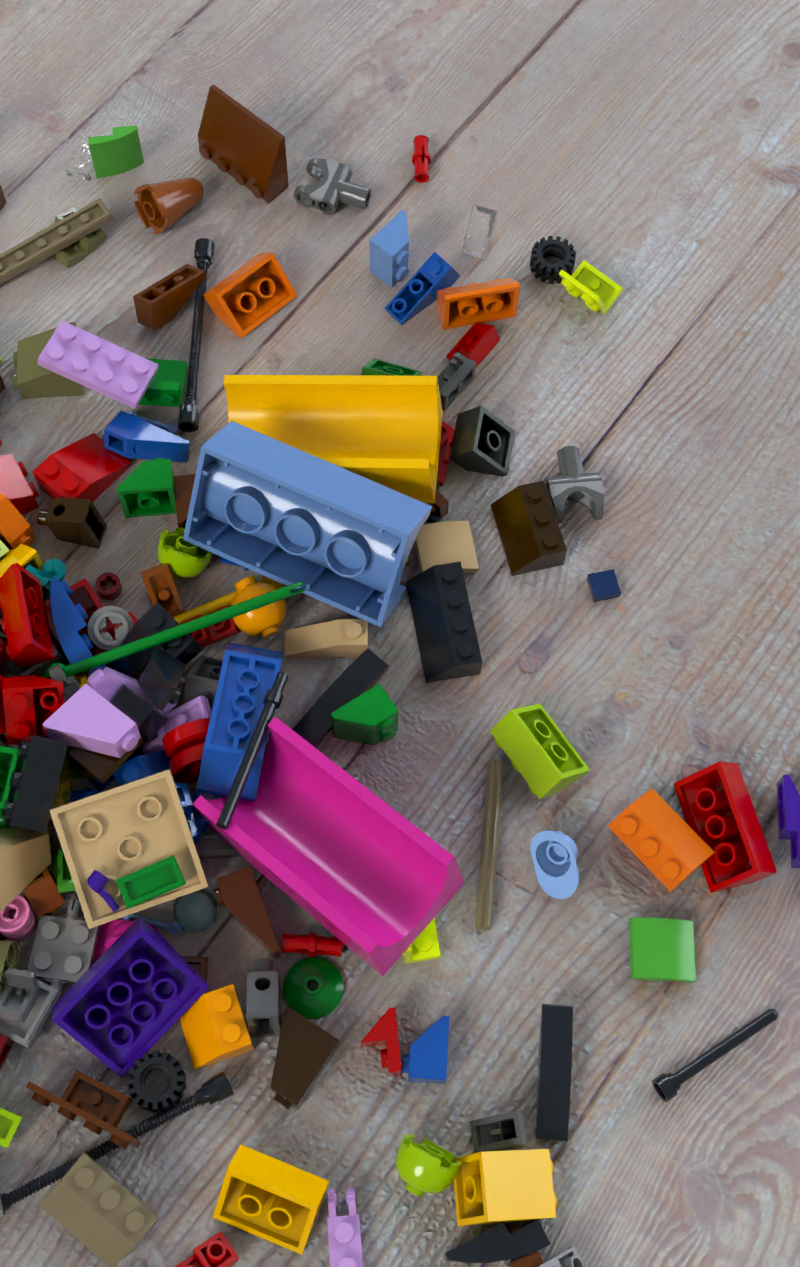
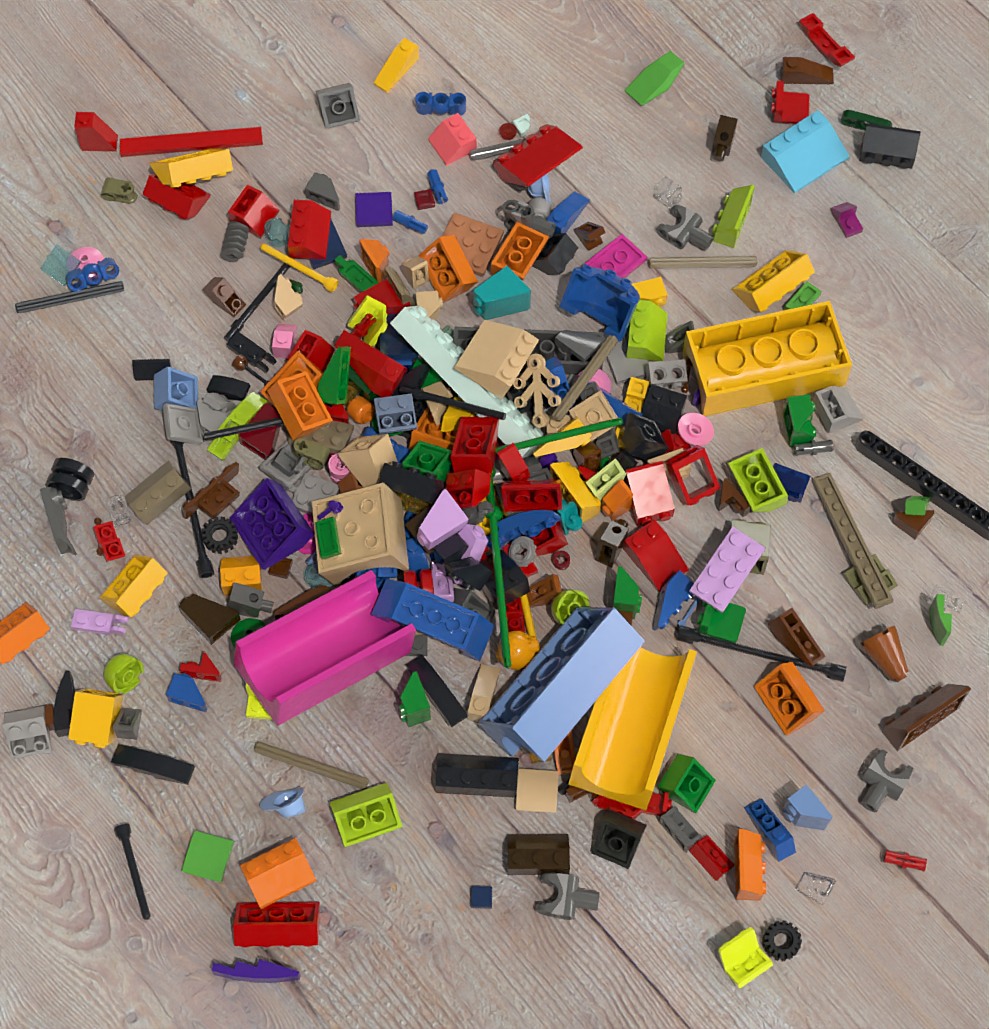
camera: 105 degrees right, 0 degrees up
black bar [216,672,288,830] -> none

